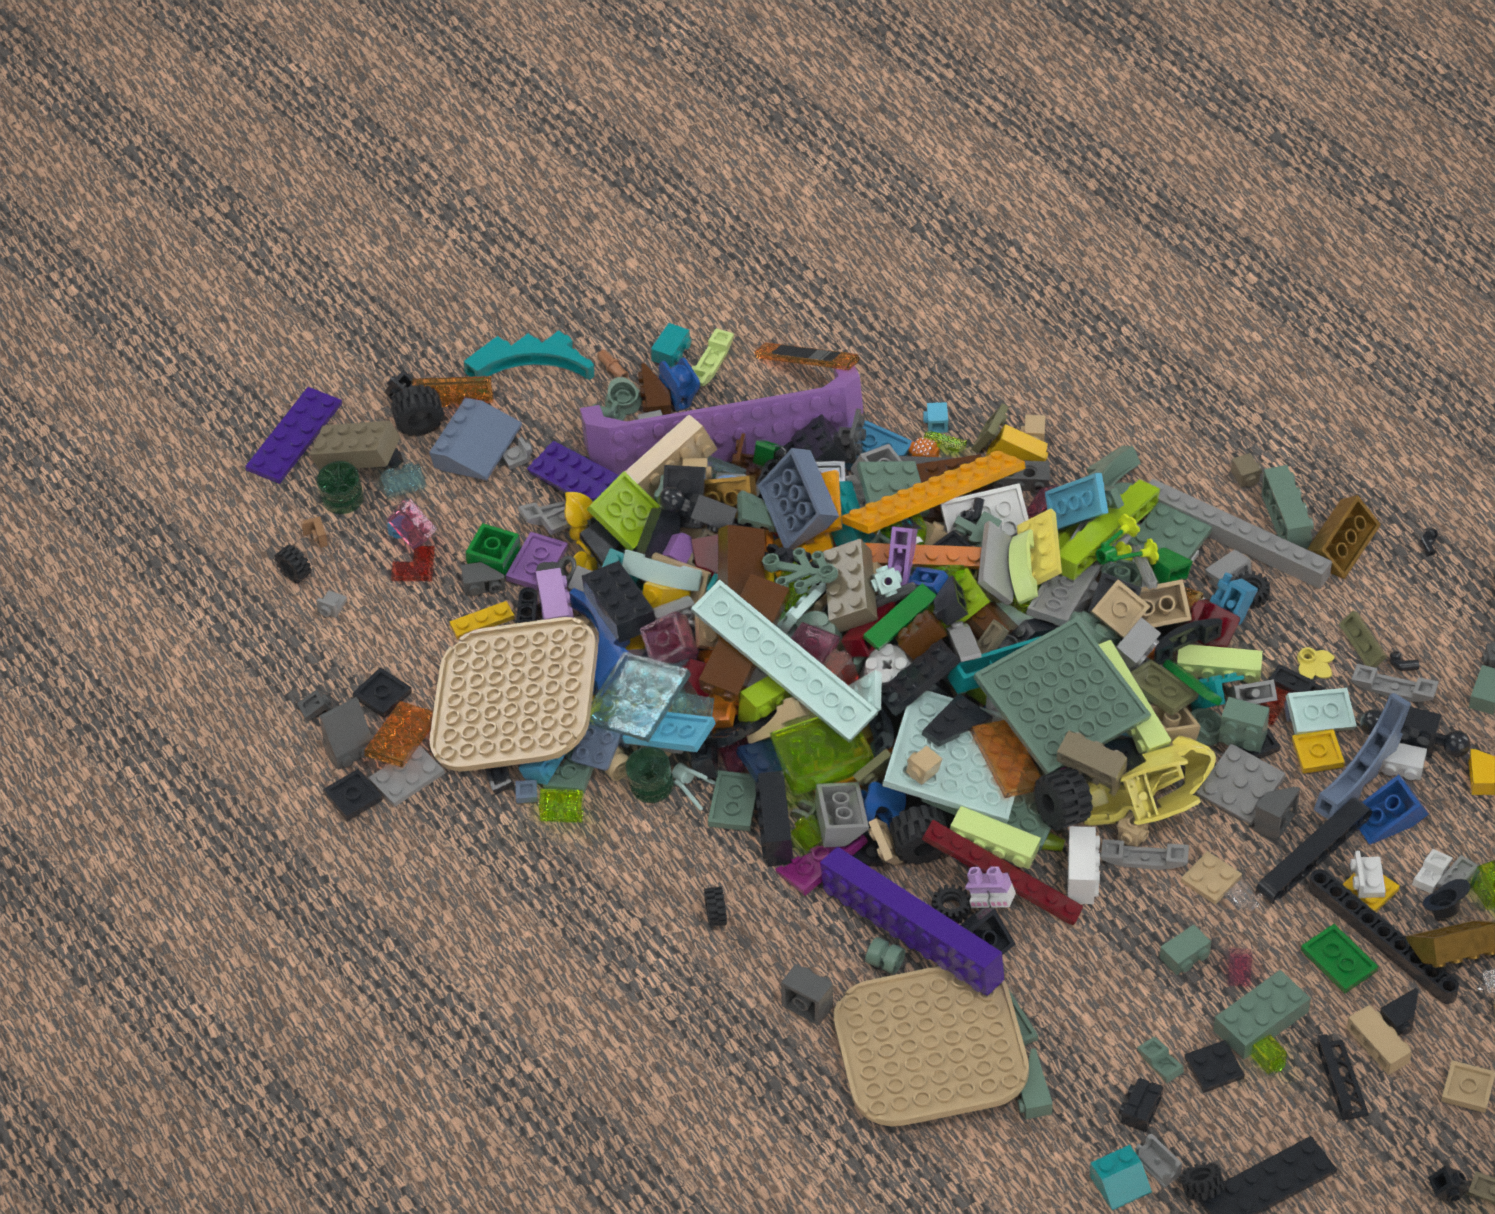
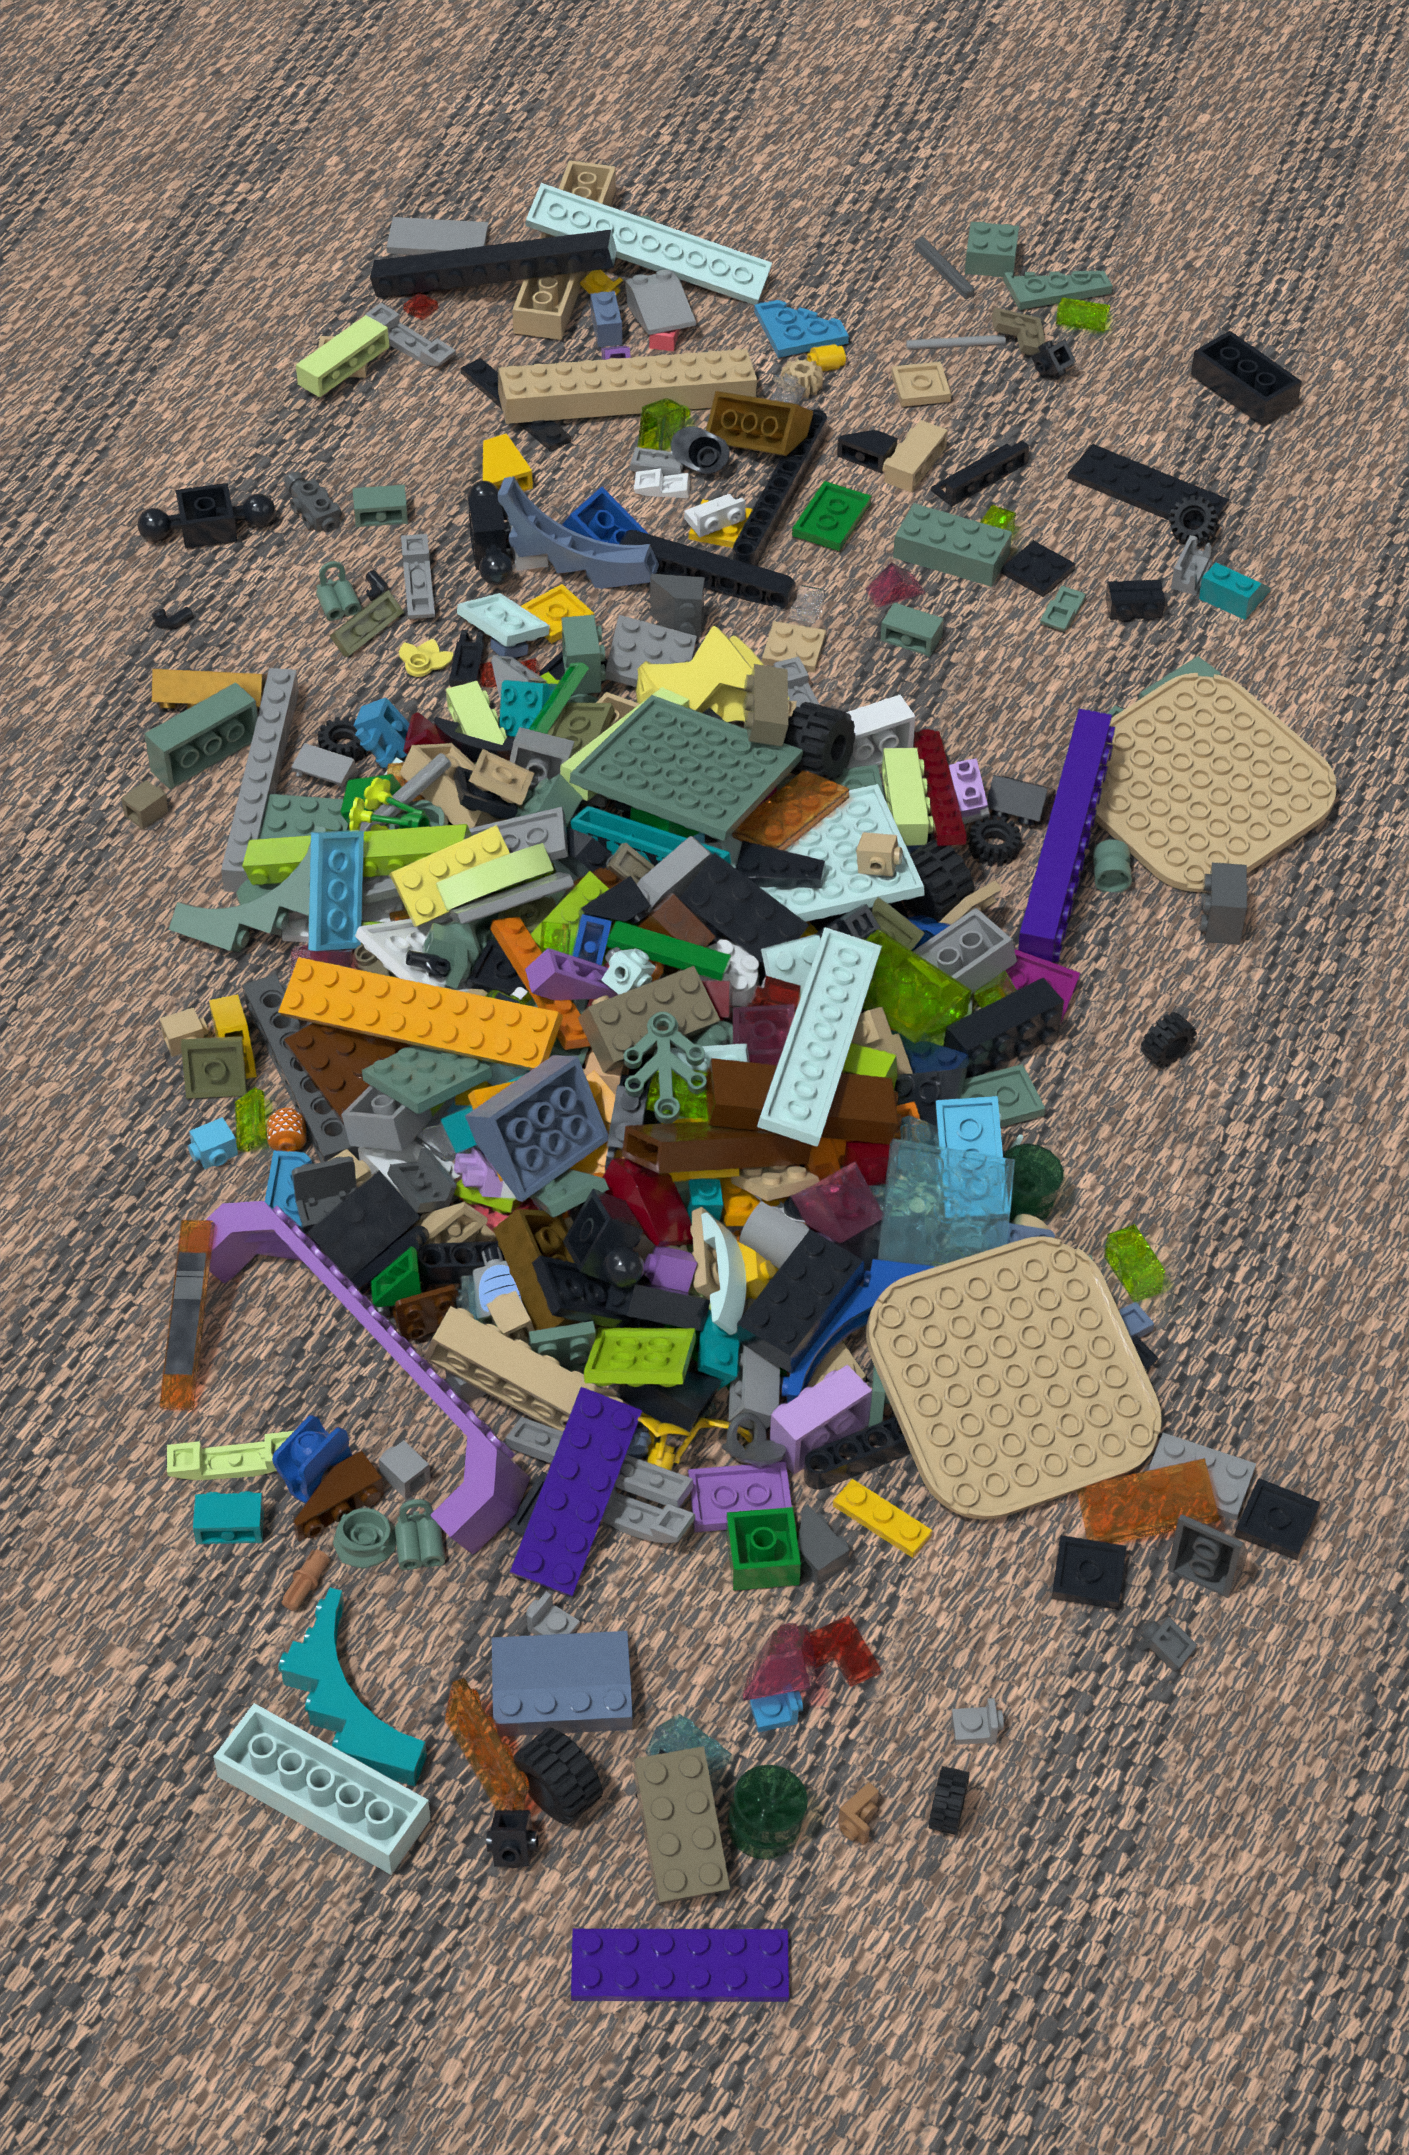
camera: 120 degrees left, 0 degrees up
none -> light aqua brick [213,1703,431,1875]
none -> sand green piece [316,561,362,621]

